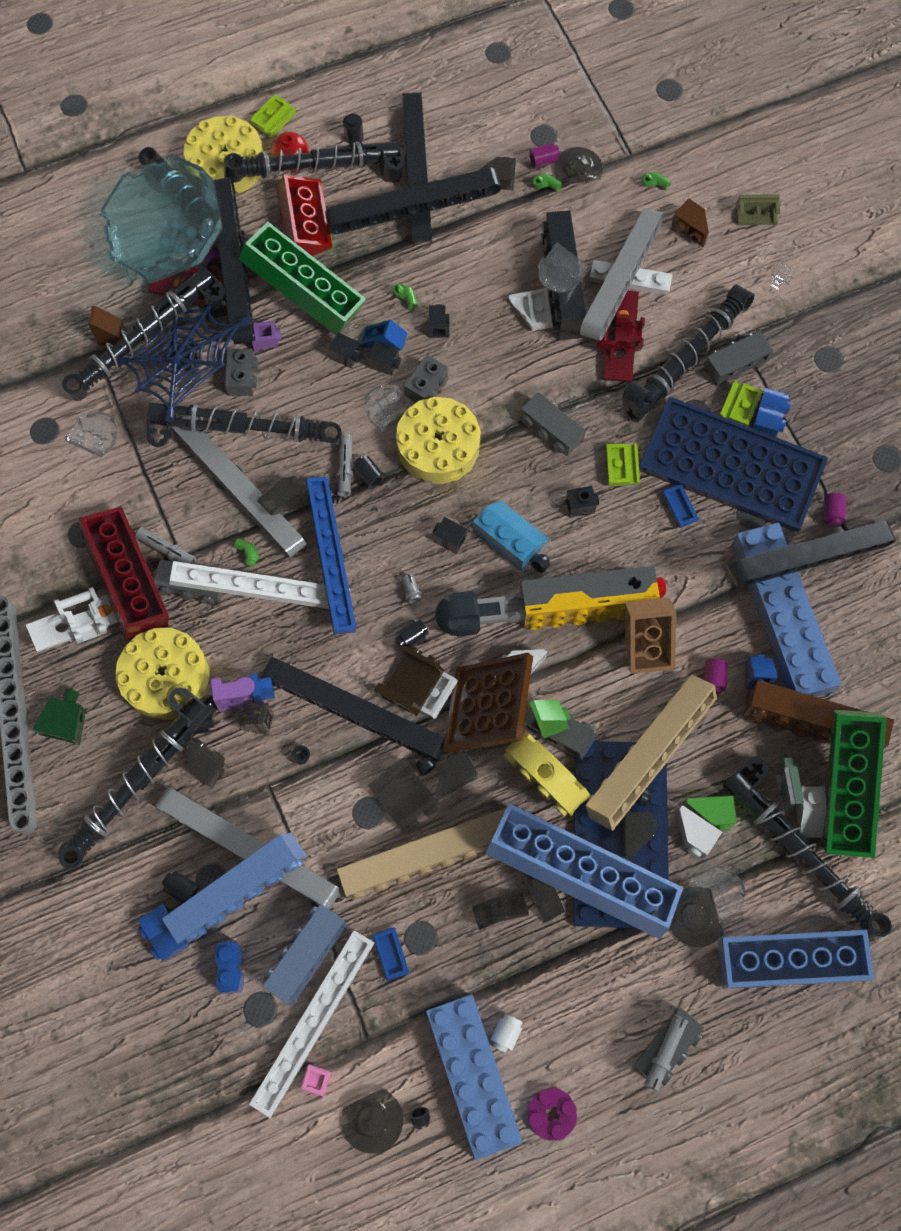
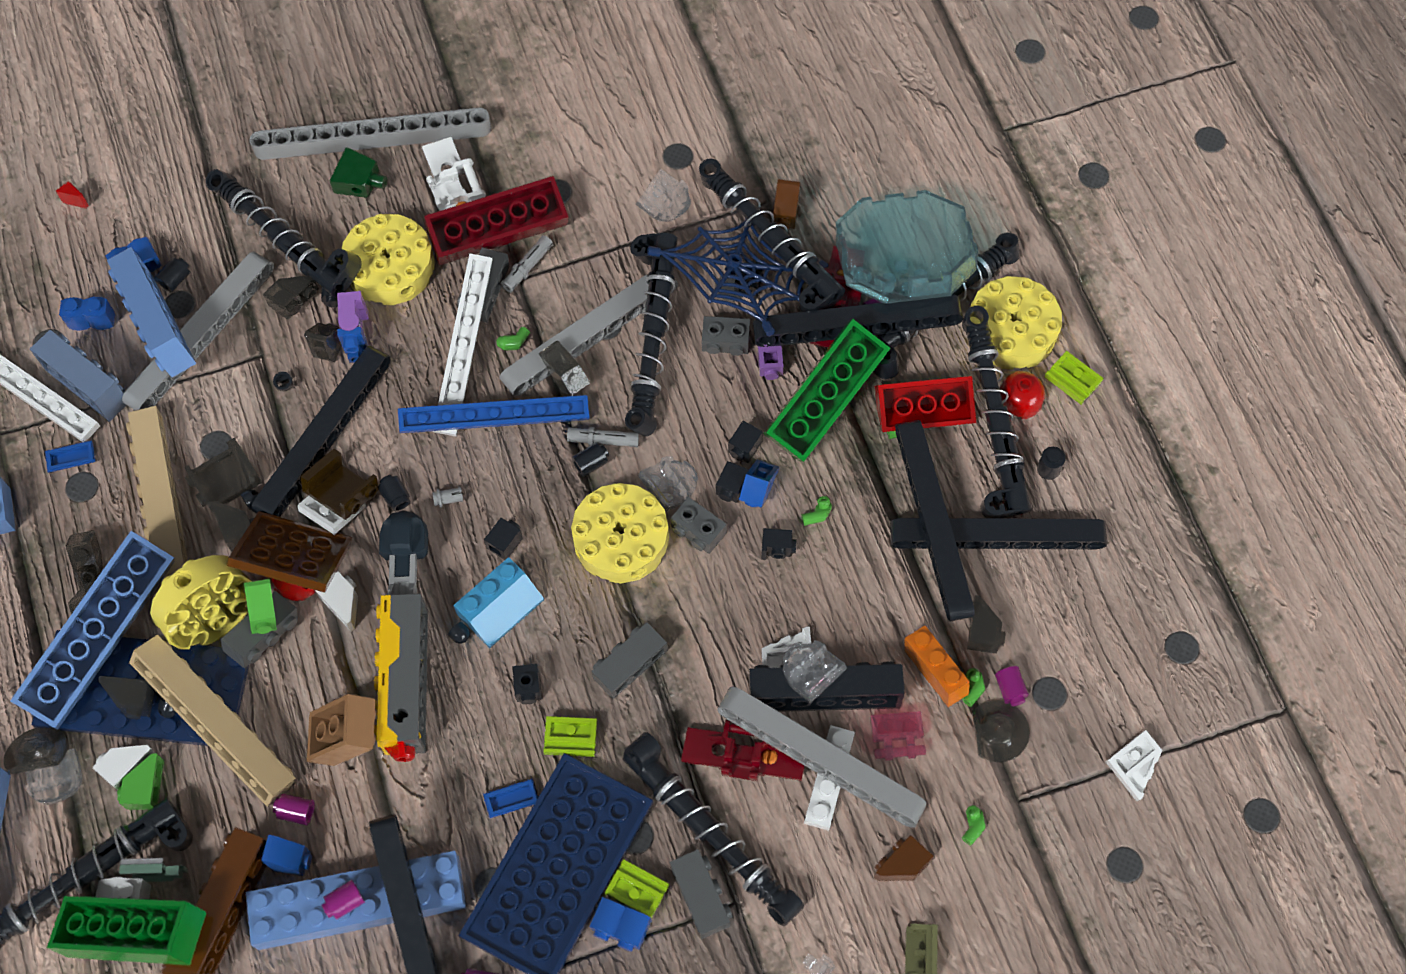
camera: 95 degrees right, 5 degrees down
none -> red slope [56,181,89,209]
none -> magenta brick [321,879,365,920]
none -> clear pink plate [870,711,926,761]
none -> orange brick [905,626,970,707]
none -> white wing [1105,730,1162,801]

